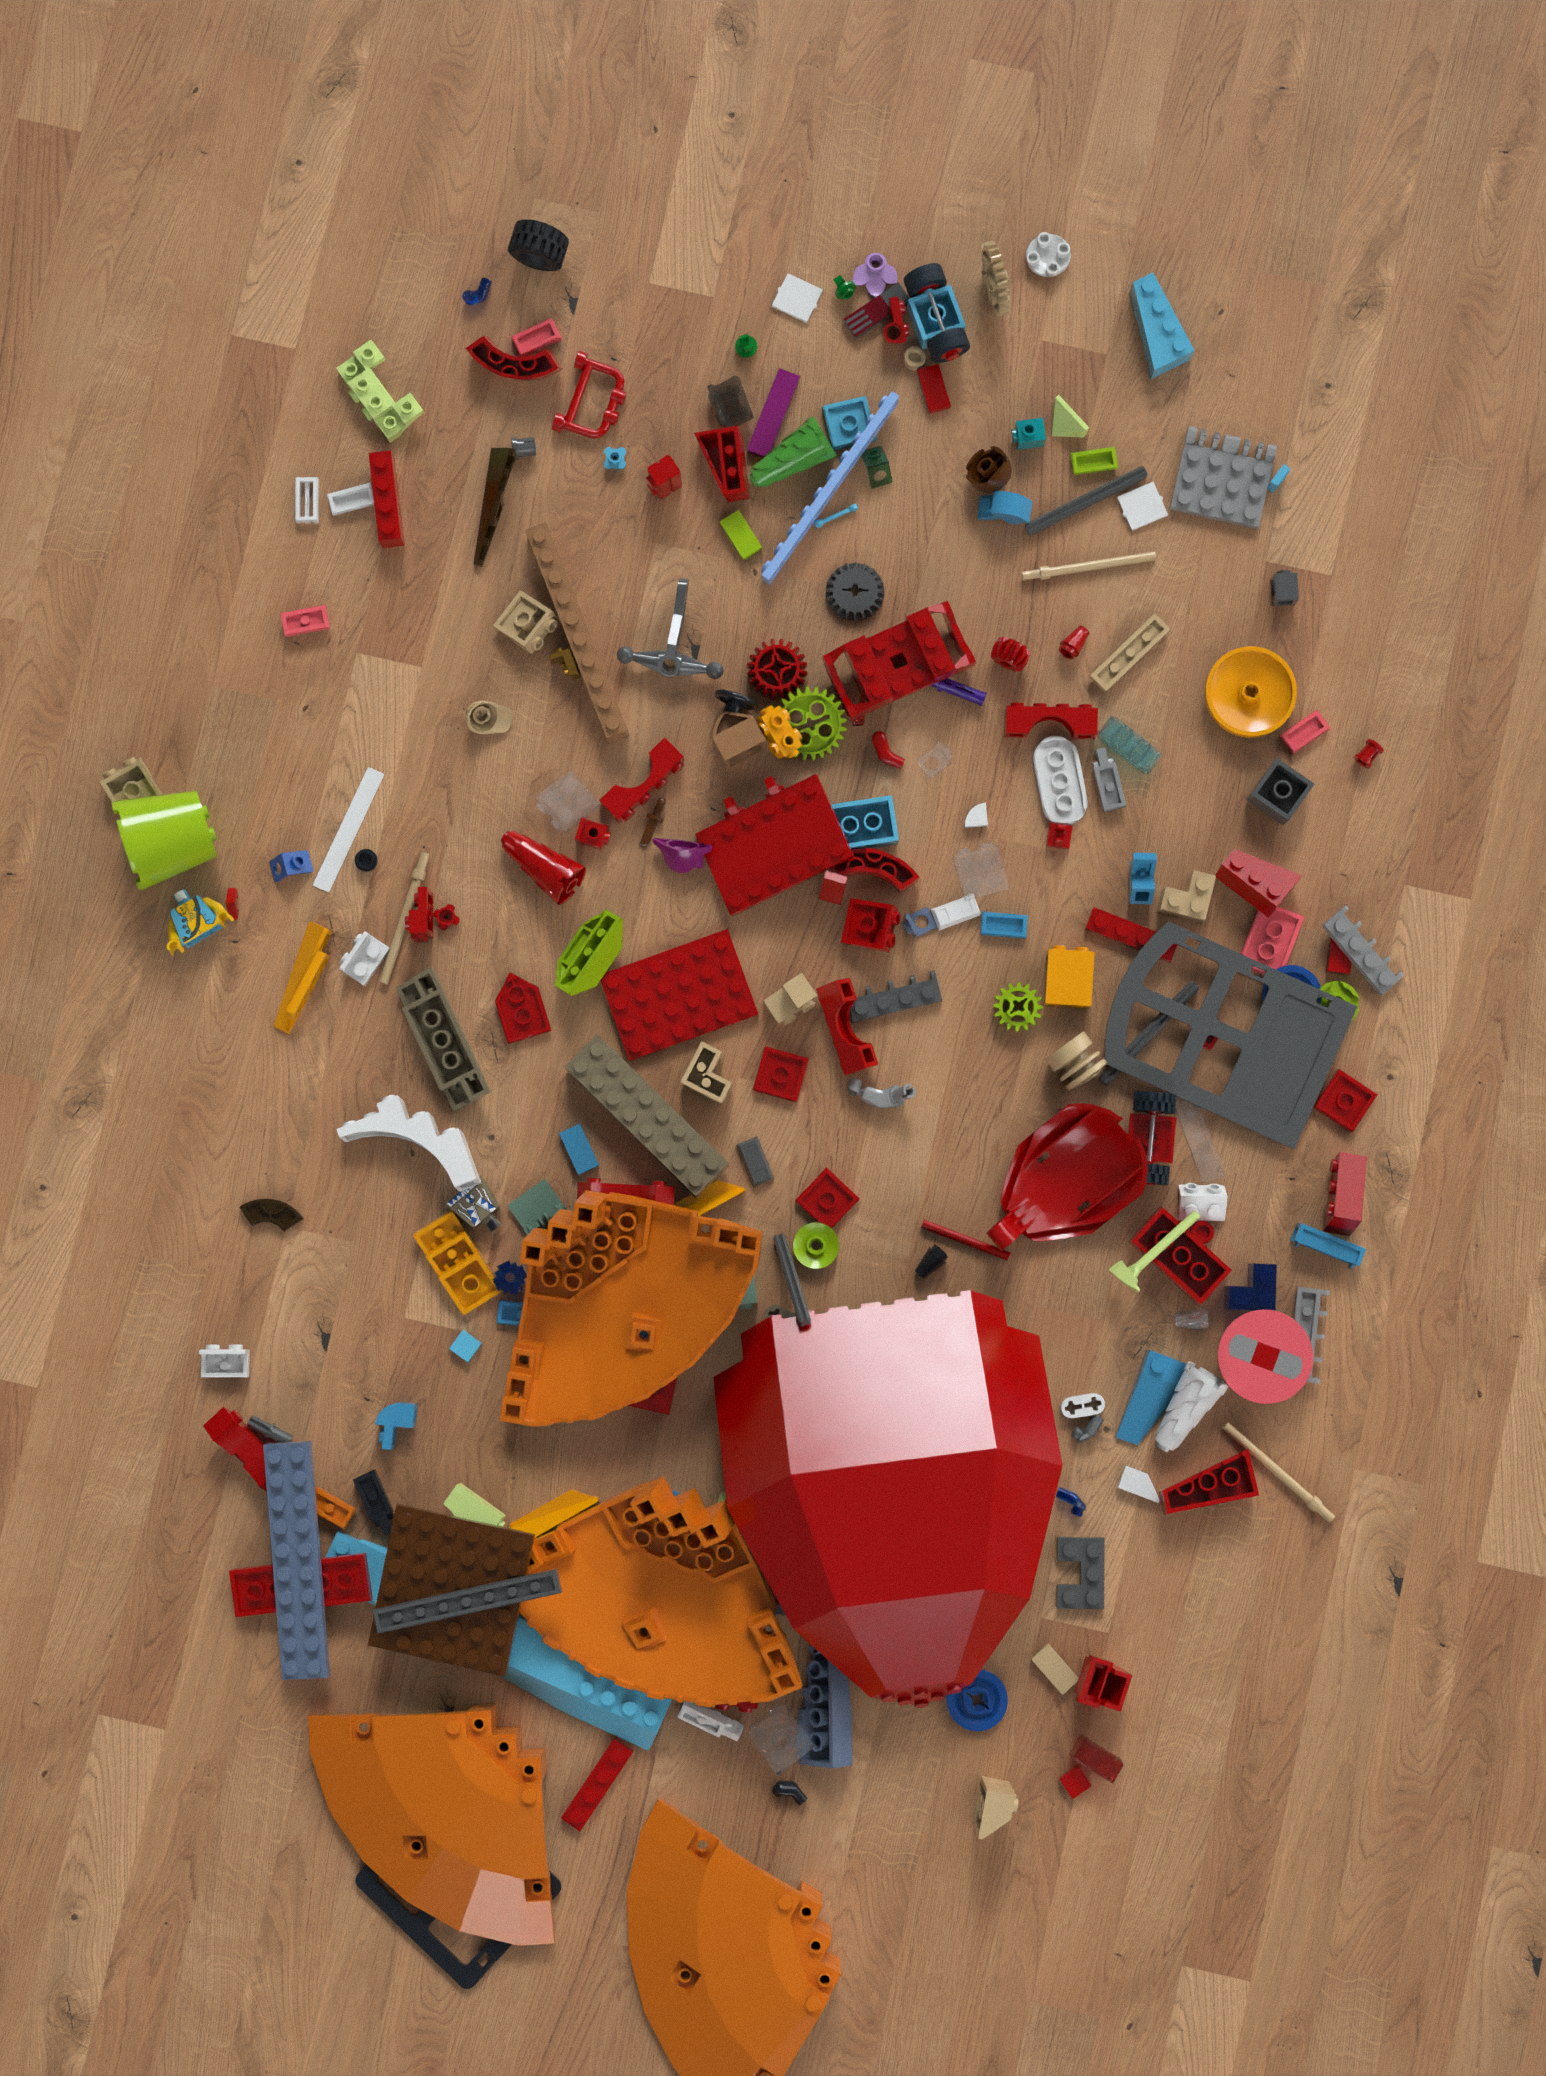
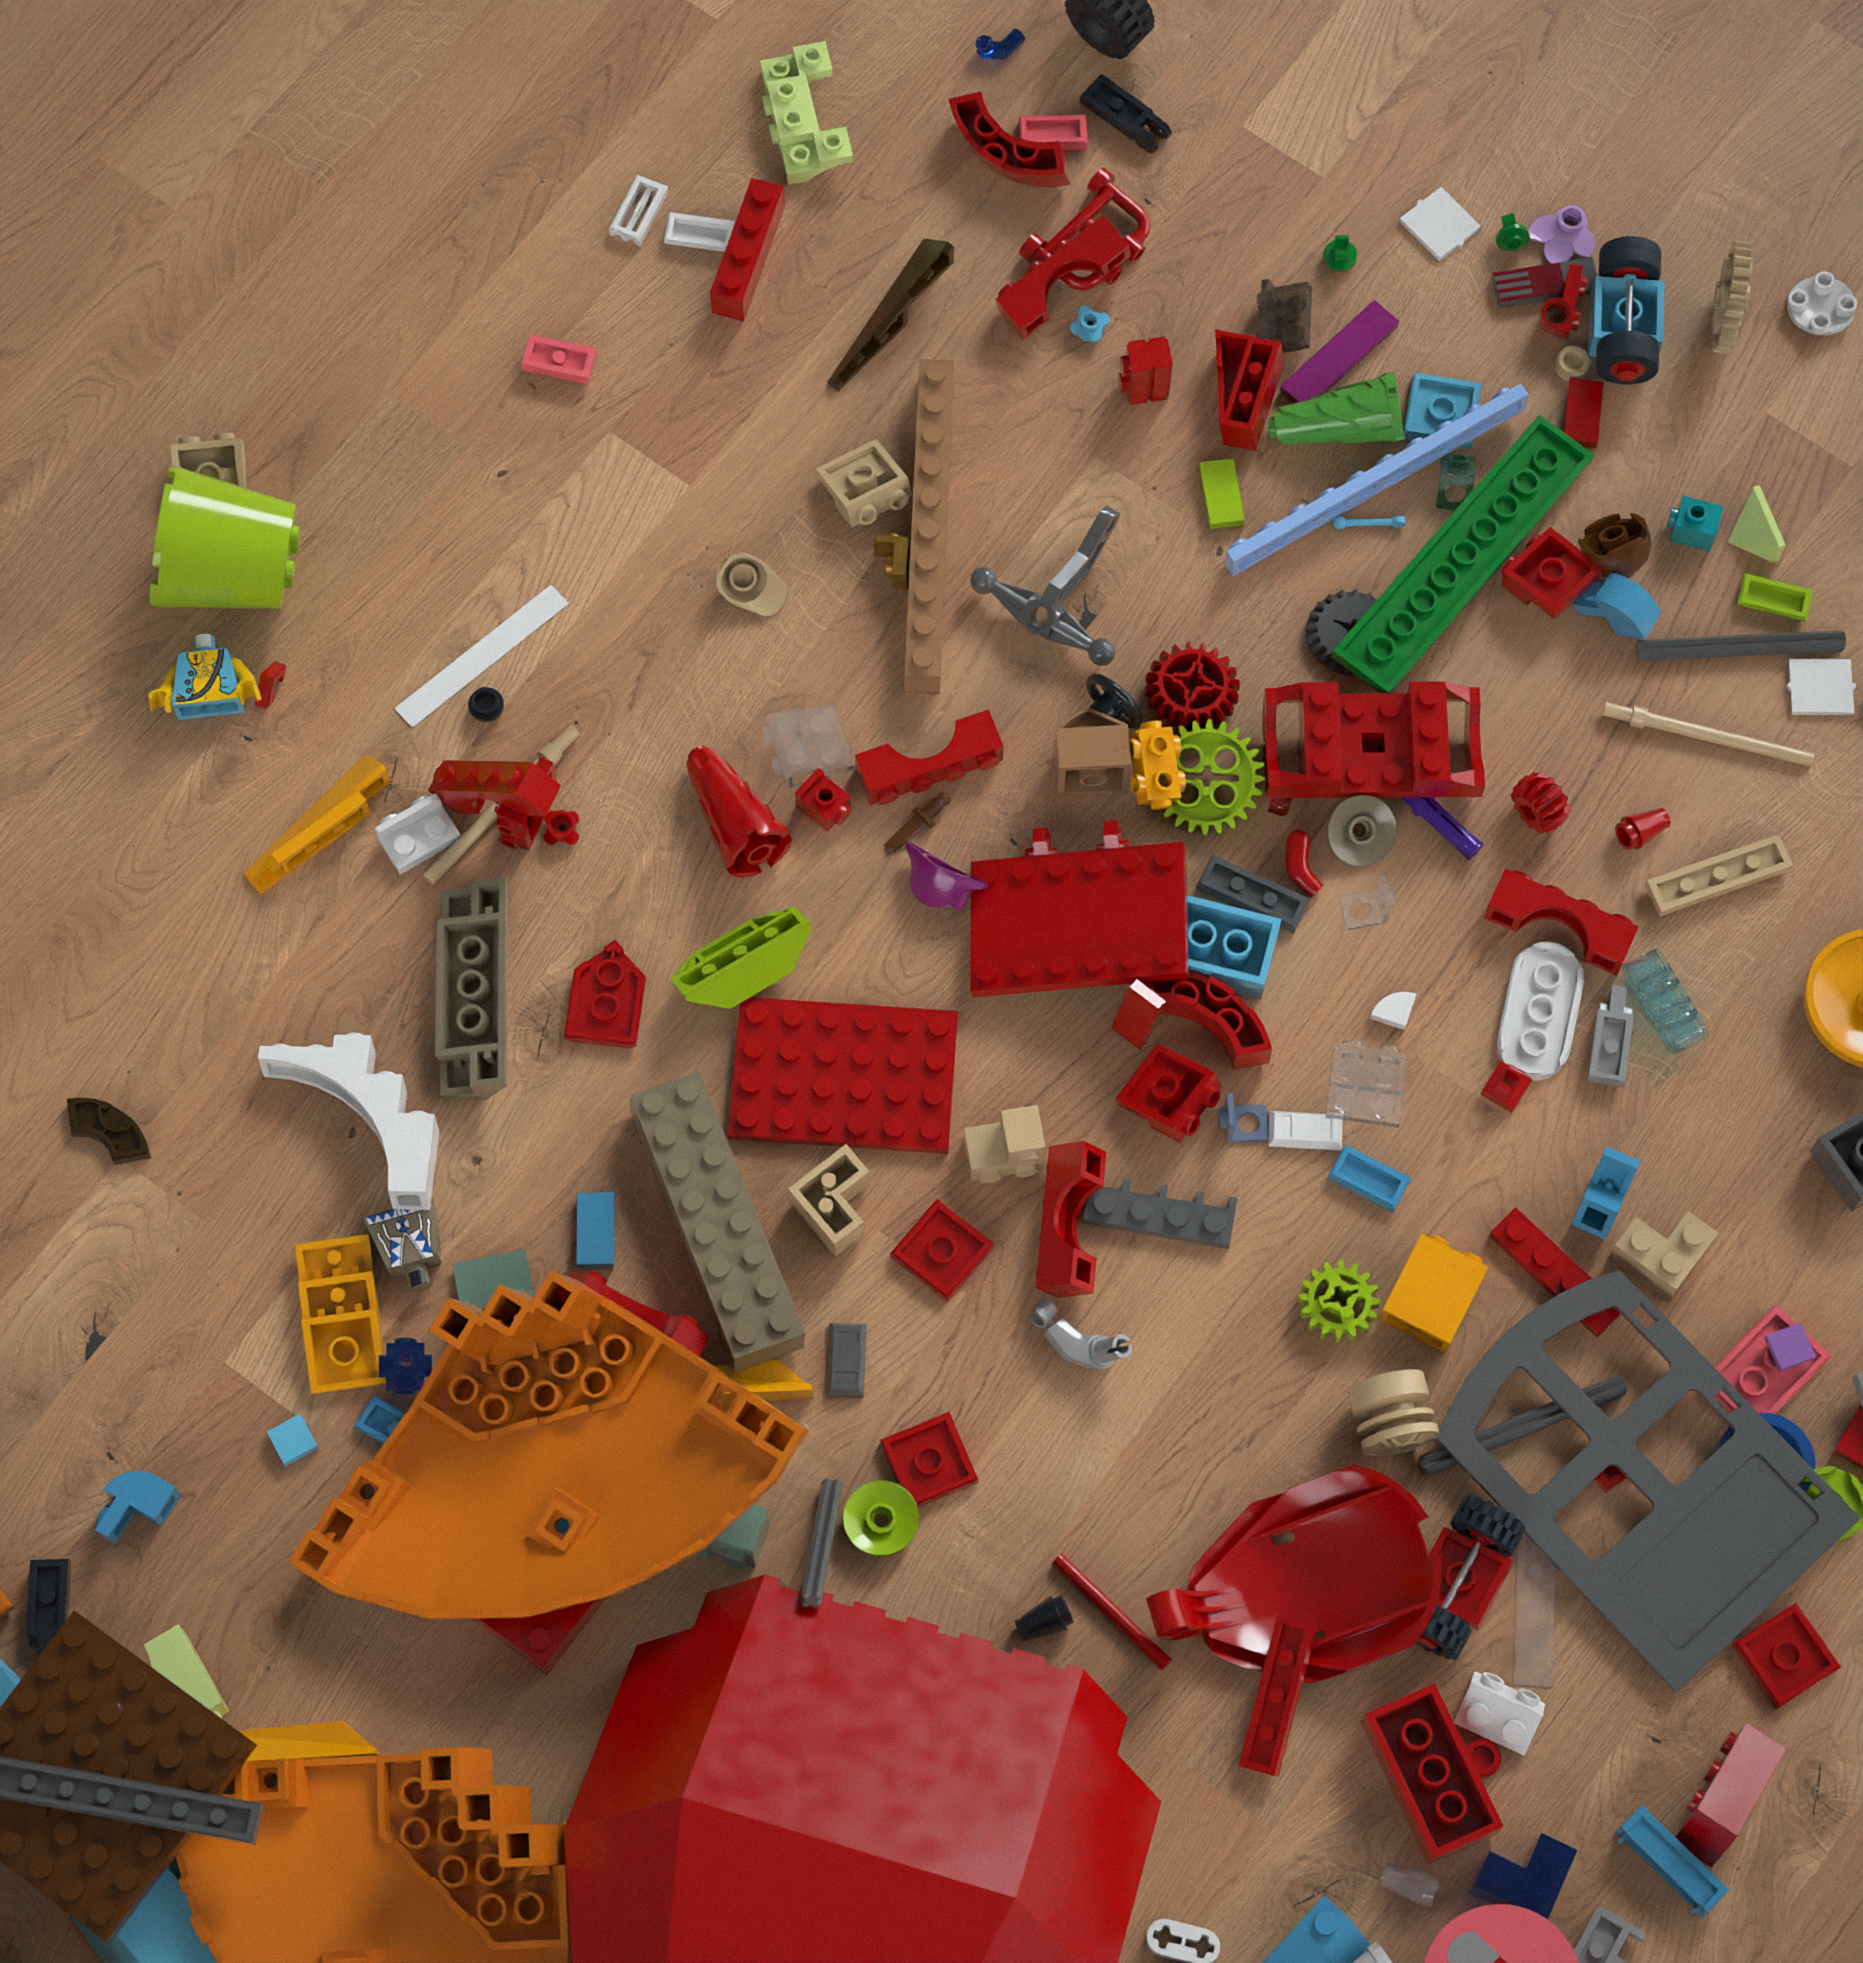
camera: 20 degrees right, 15 degrees down
blue bracket [269,850,313,882] -> none
dark grey bush [511,437,536,460] -> none
yellowish green piece [1109,1210,1200,1292] -> none
wedge [1215,849,1302,918] -> none
none -> red arch [428,760,561,816]
none -> red arch [995,215,1131,340]
none -> black hinge [1079,74,1172,154]
none -> dark grey tile [1196,854,1310,934]
none -> red plate [1238,1615,1317,1777]
none -> dark tan dish [1327,795,1397,867]
none -> green plate [1331,415,1595,693]
none -> red plate [1501,527,1603,619]
none -> medium lavender tile [1764,1323,1816,1372]

